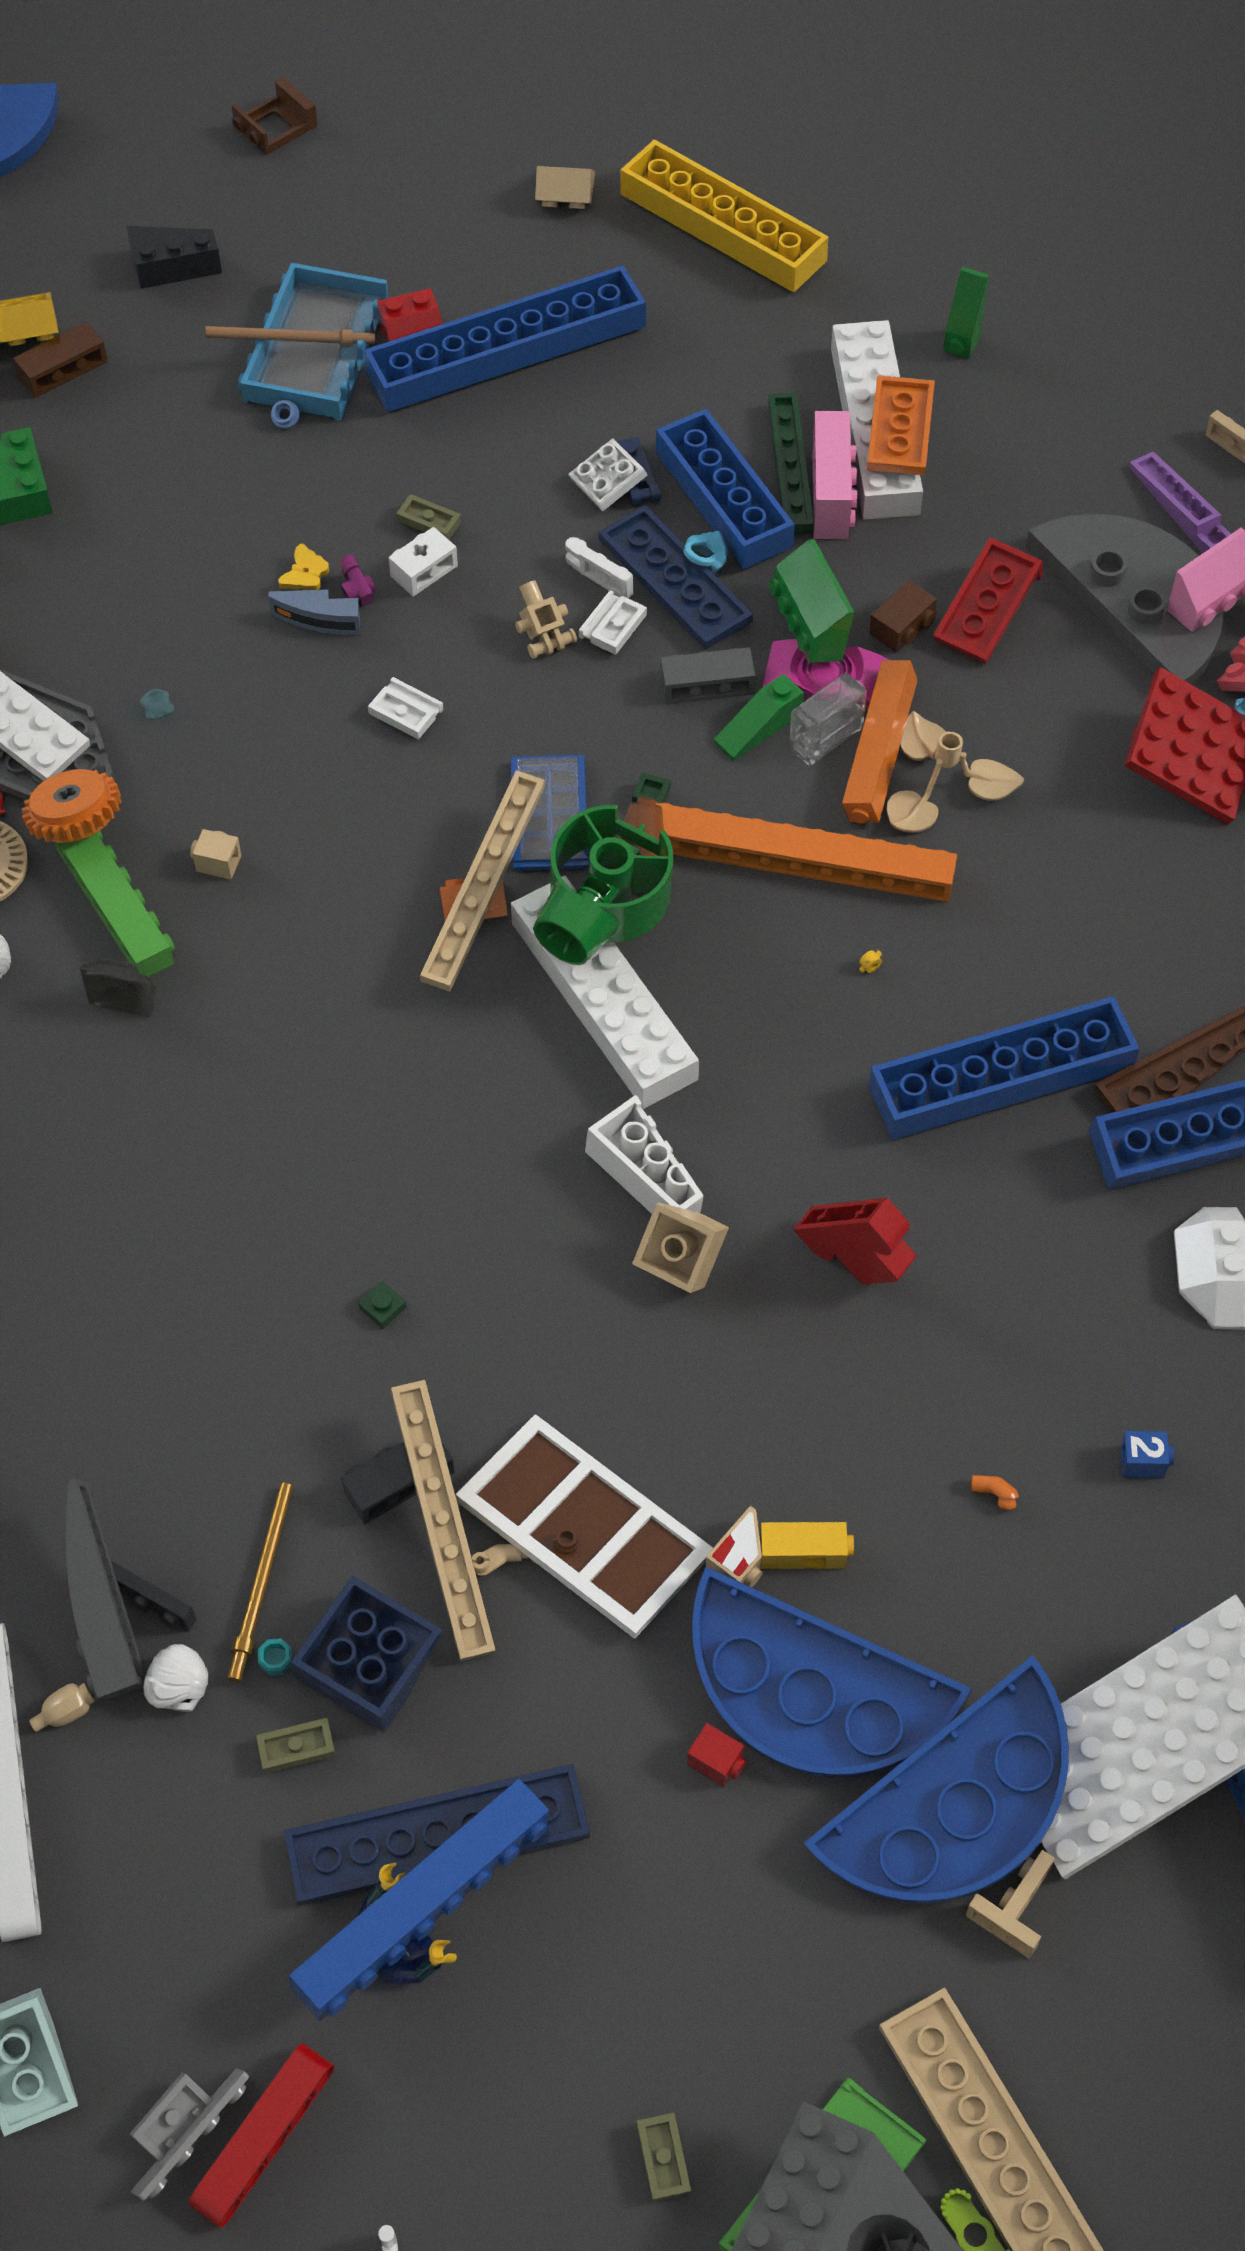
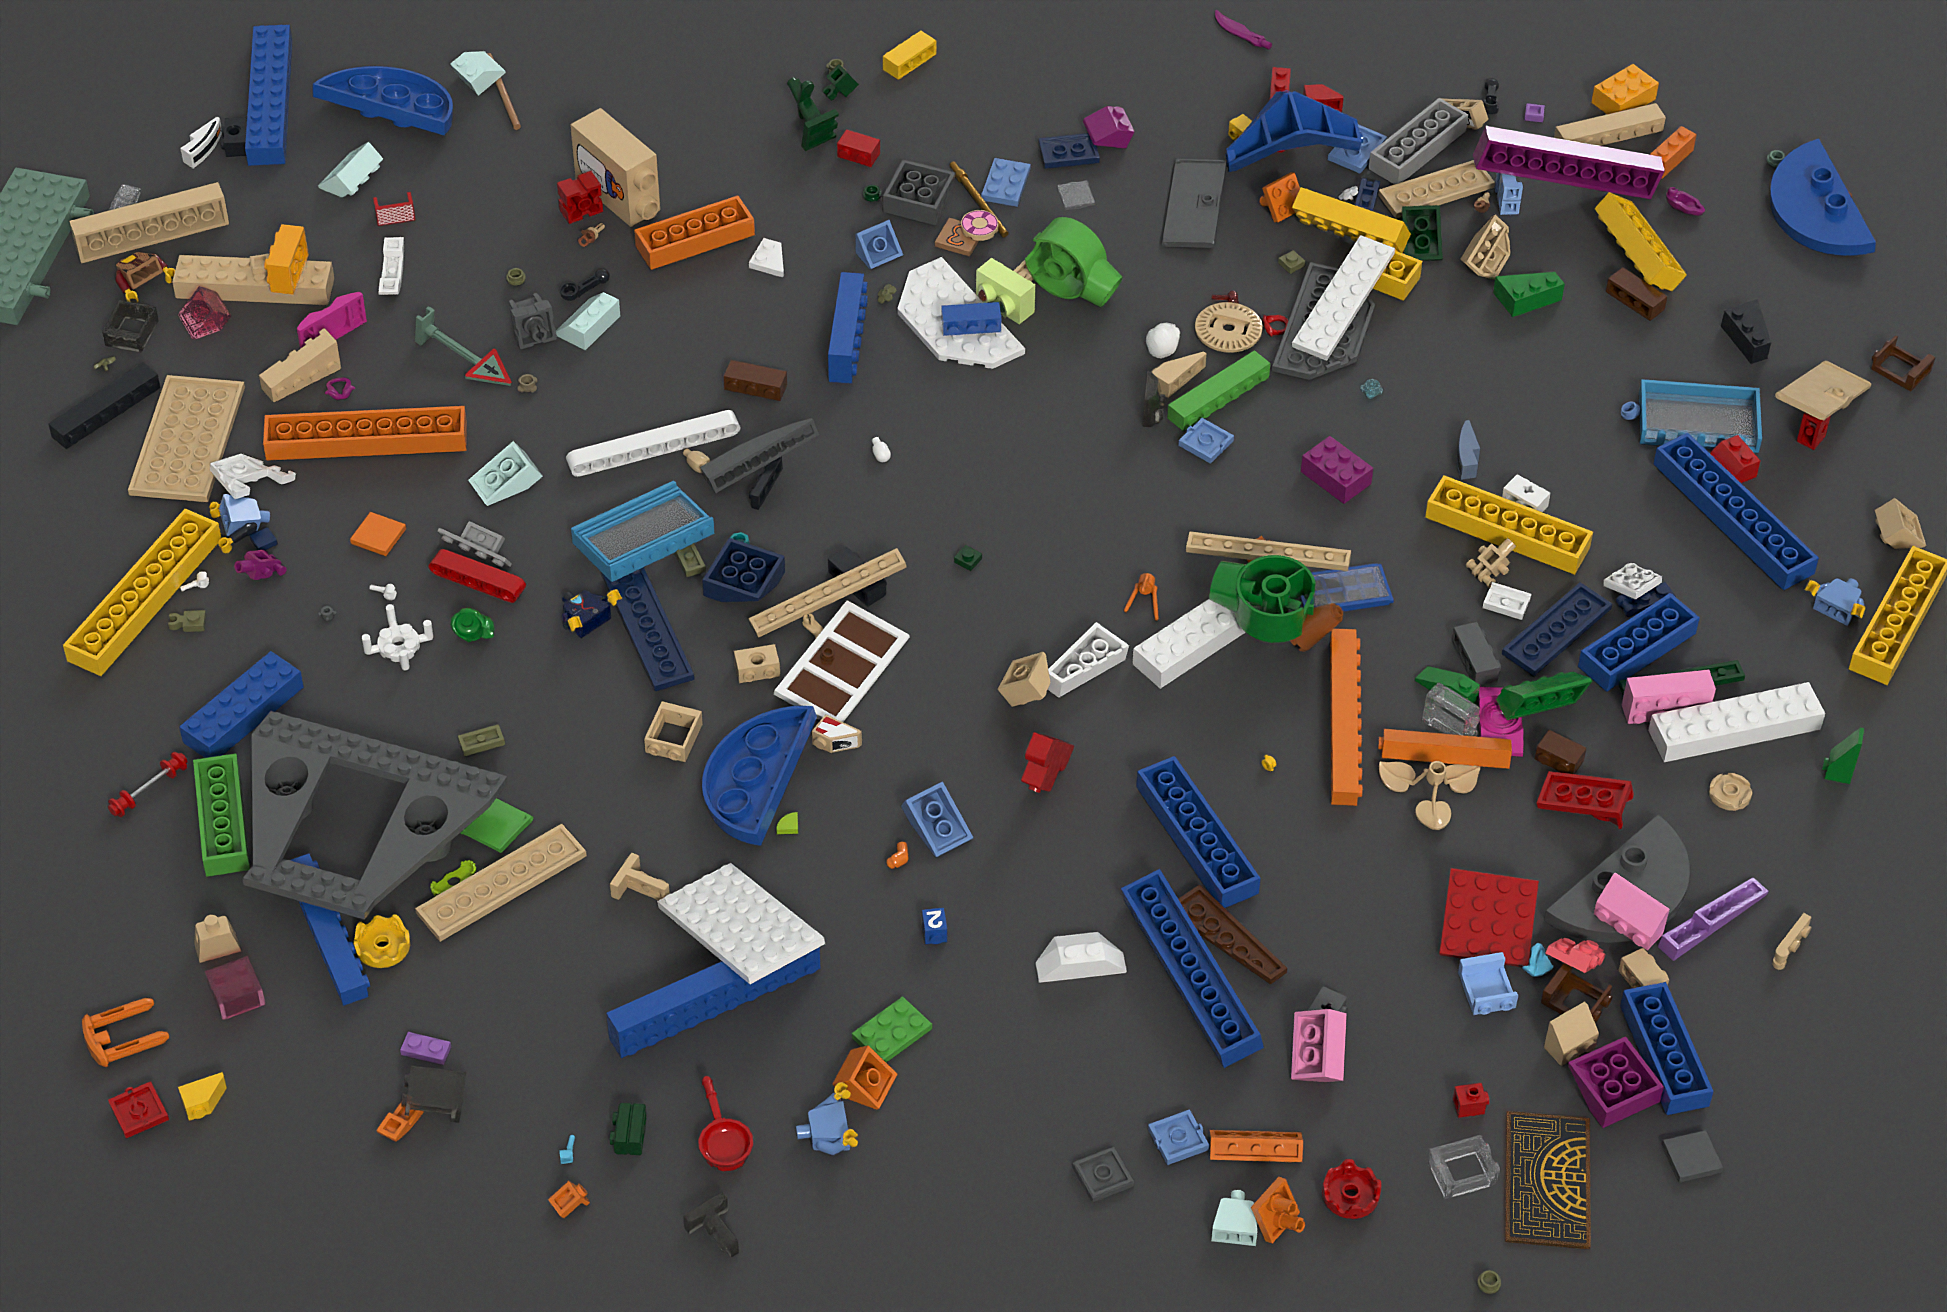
camera: 80 degrees right, 10 degrees down
orange gear [22,769,122,843] -> none
white hair [143,1644,208,1712] -> none
tan brick [190,829,241,880] -> none
medium nougat bar [205,326,375,347] -> none
pearl gold bar [227,1482,294,1683] -> none
yellow animal [278,544,329,590] -> none
blue brick [289,1779,549,2021] -> none
magenta plate [339,555,376,606] -> none
white plate [368,677,443,740] -> none
olive plate [396,494,462,540] -> none
white hinge [565,537,633,599] -> none
dark green plate [632,773,671,803] -> none
medium azure piece [683,531,728,574] -> none
red brick [687,1723,746,1787] -> none
yellow brick [760,1522,854,1569] -> none
blue plate [804,1655,1069,1904] -> none
orange plate [867,375,935,475] -> none
none -> green hair [450,608,495,643]
none -> dark azure window [571,481,715,582]
none -> tan window [644,702,703,762]
none -> tan brick [734,644,780,683]
none -> lime tile [777,812,798,834]
none -> white cylinder [872,437,891,462]
none -> medium blue slope [901,781,973,857]
none -> orange plant [1124,573,1159,621]
none -> tan slope [1150,351,1207,398]
none -> medium blue plate [1178,418,1234,464]
none -> magenta brick [1301,436,1373,504]
none -> yellow brick [1425,475,1593,575]
none -> tan tile [1709,773,1752,811]
none -> tan door [1775,361,1871,420]
none -> red brick [1797,412,1831,450]
none -> medium blue torso [1804,578,1866,626]

